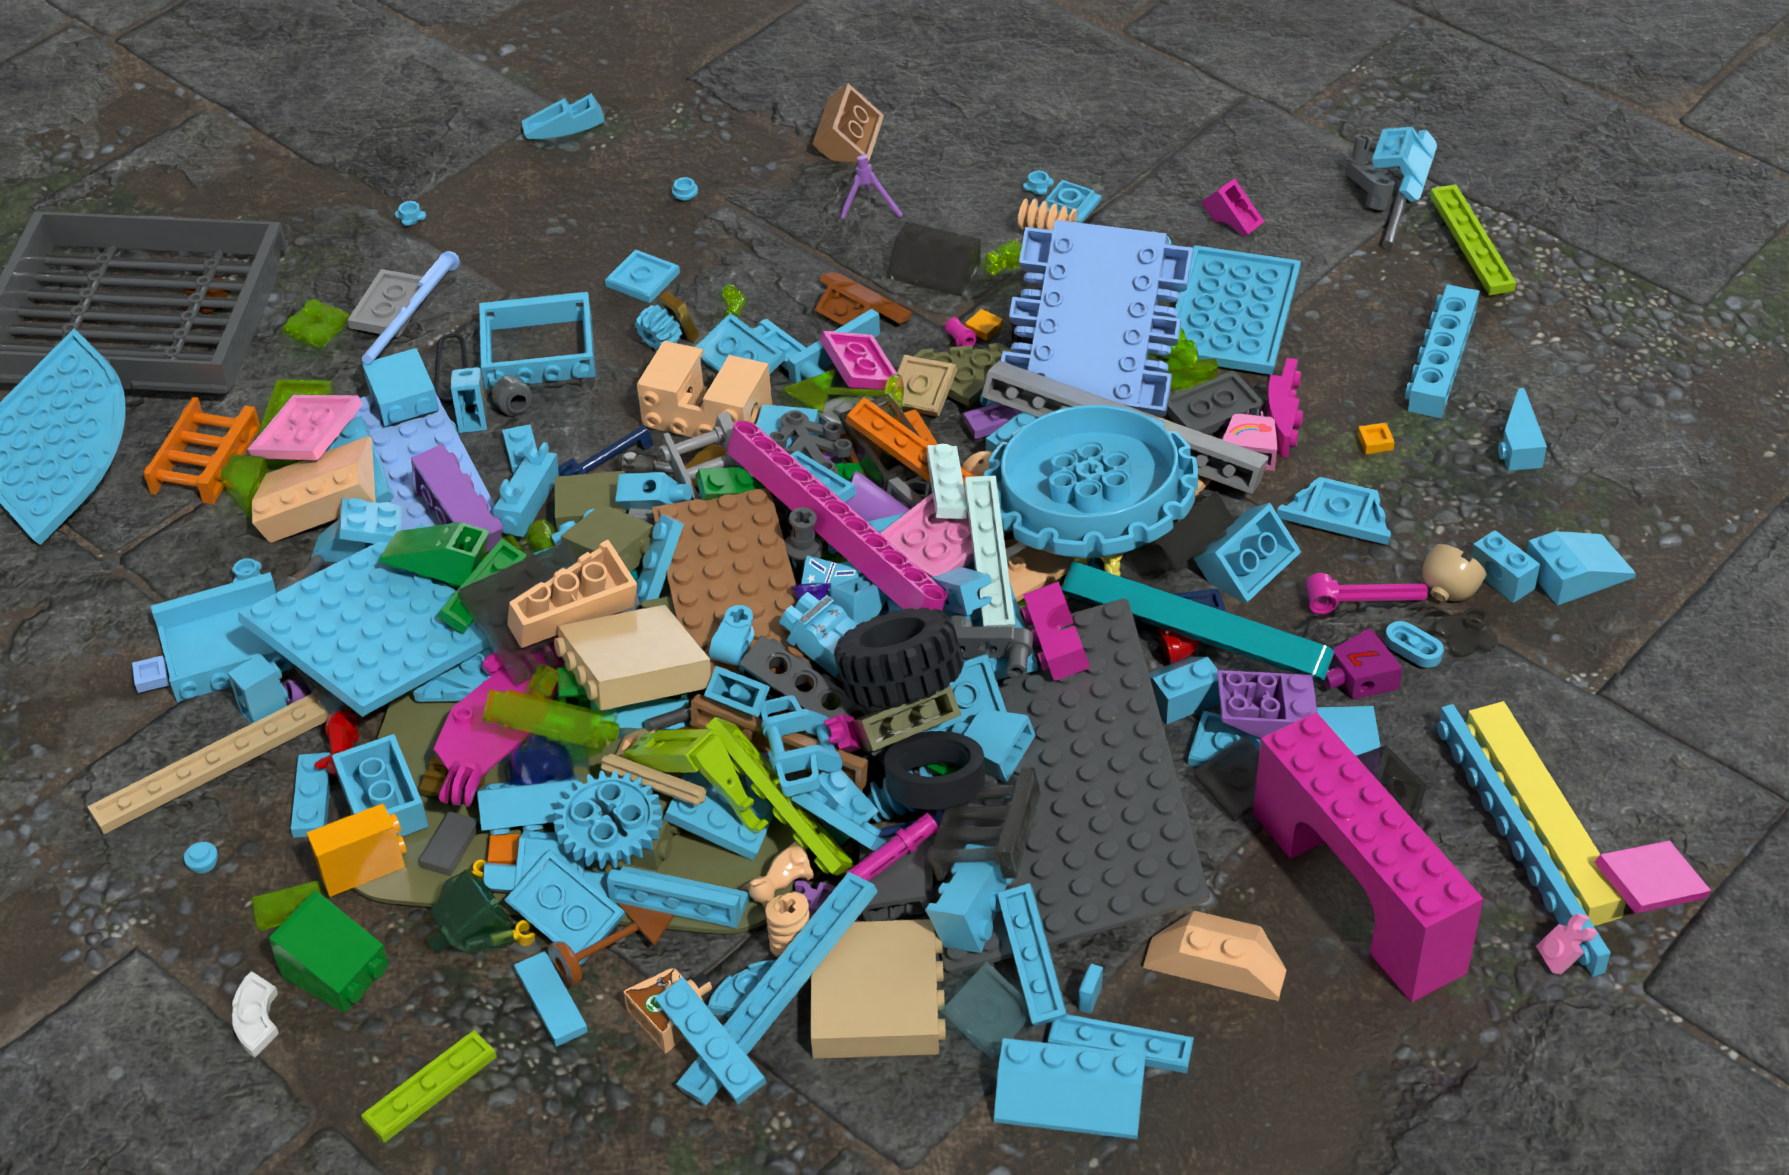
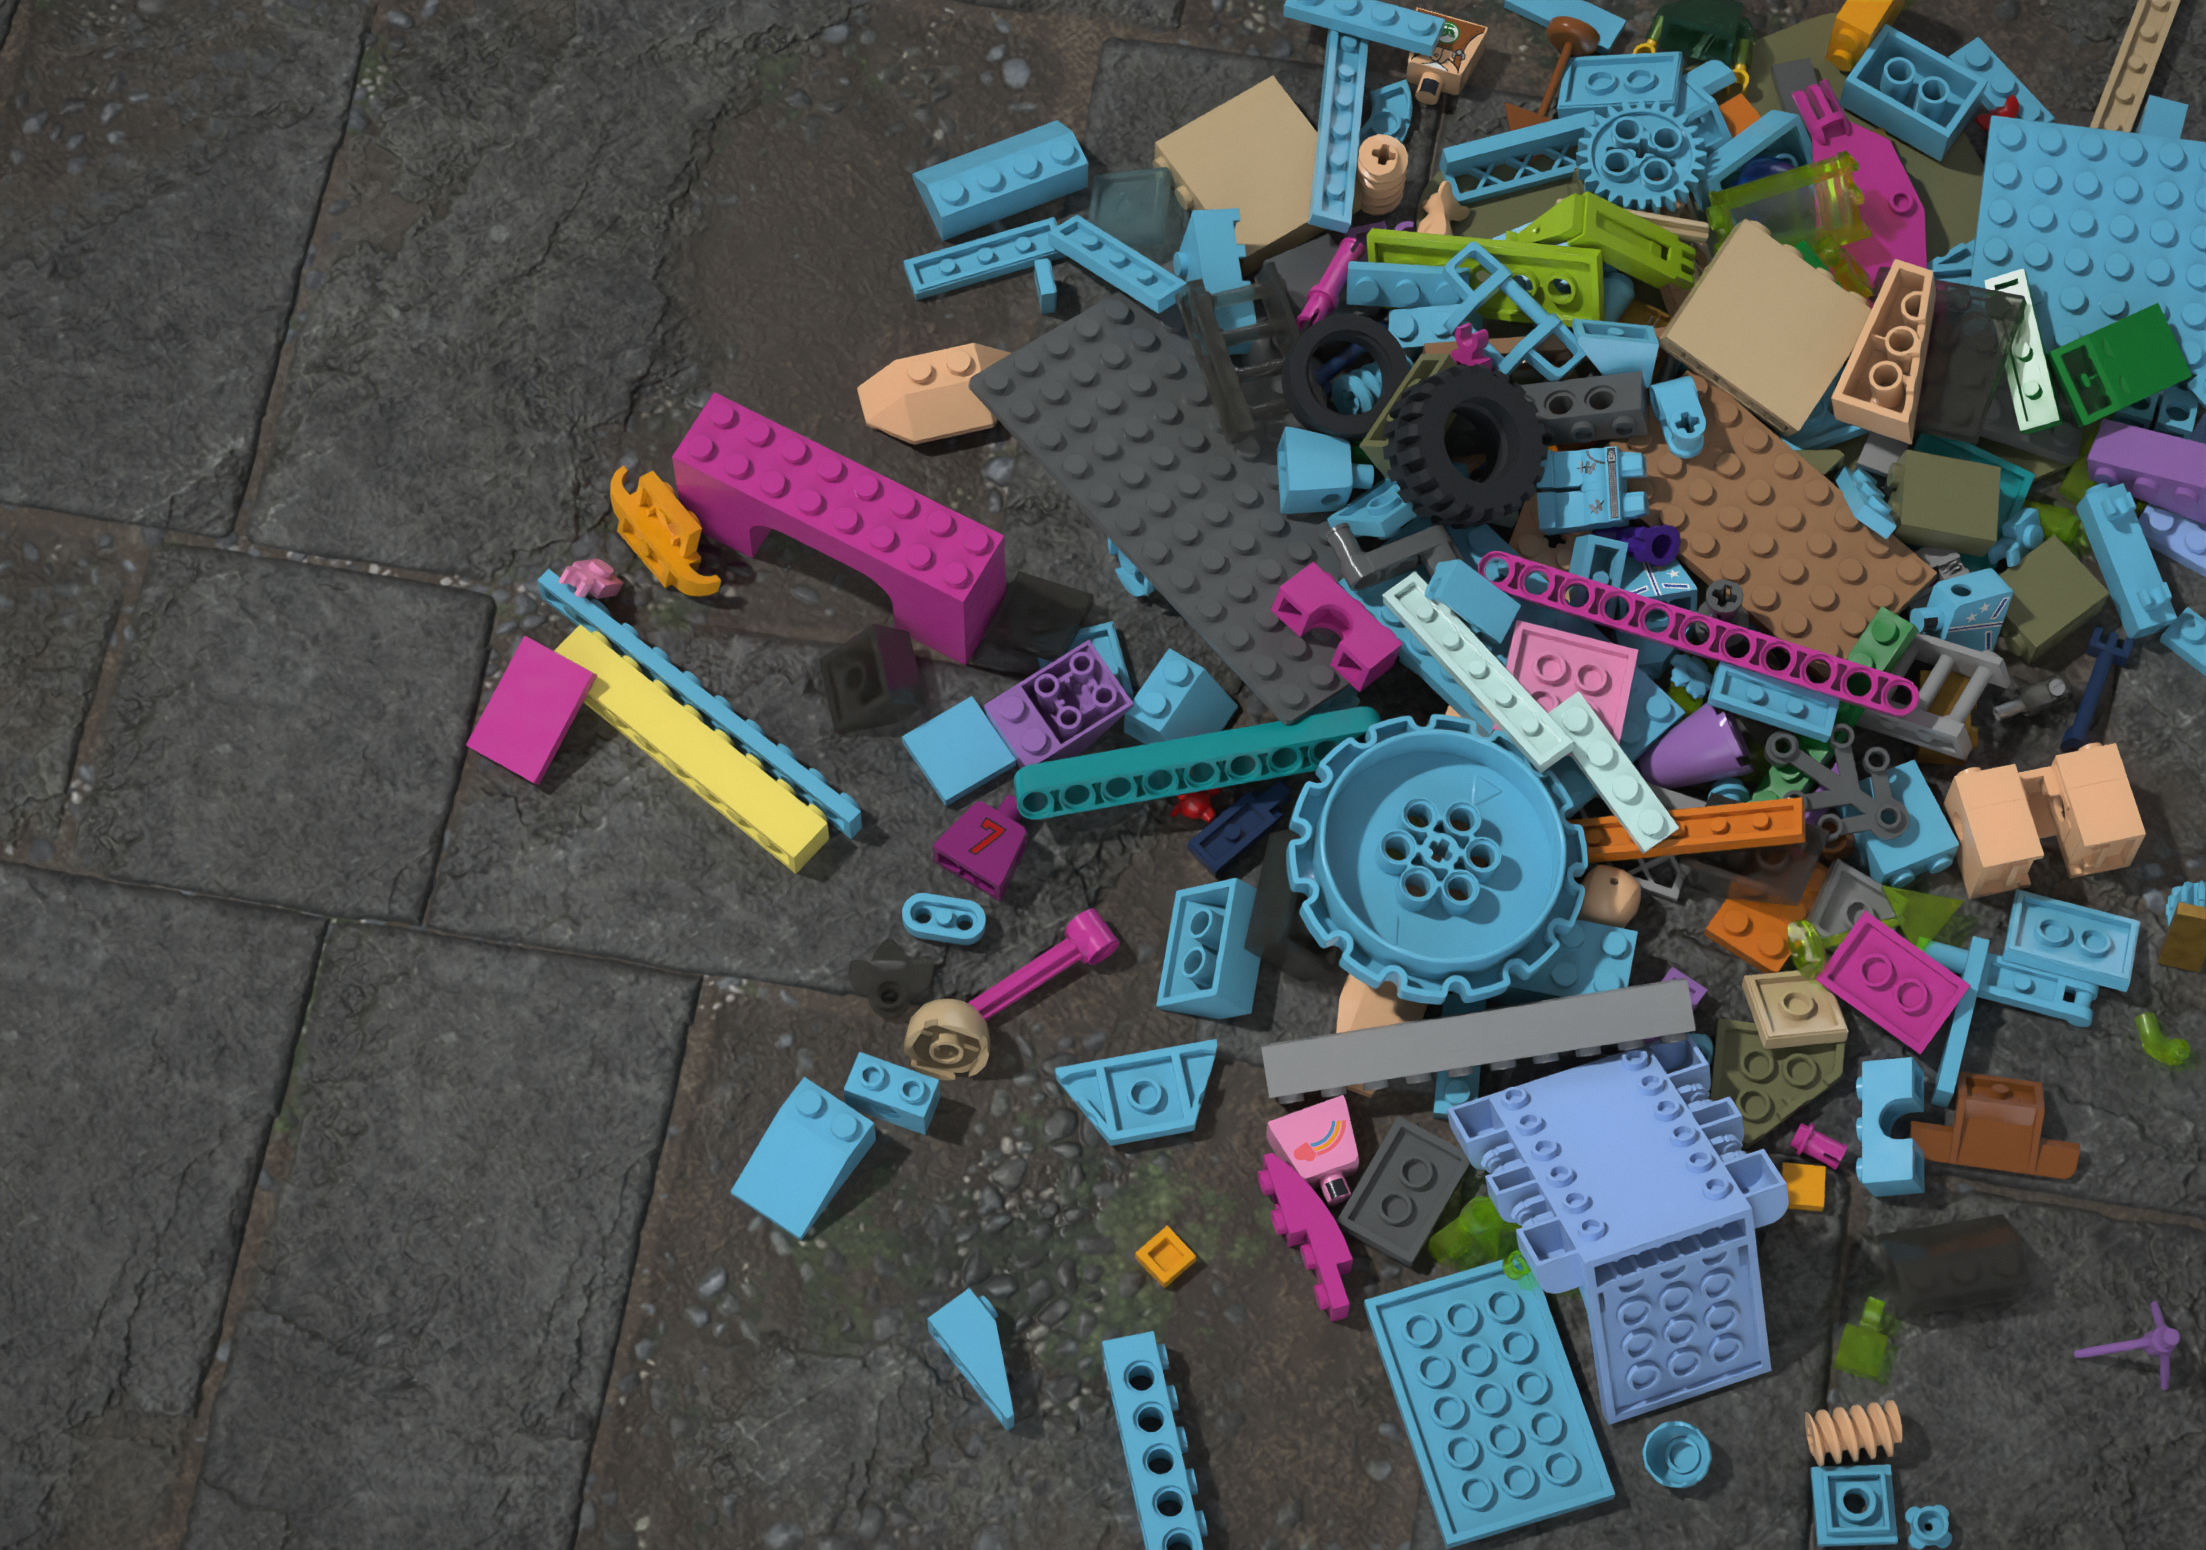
camera: 145 degrees right, 20 degrees up
none -> light orange plate [610,465,721,597]
none -> medium azure arch [1856,1057,1925,1197]

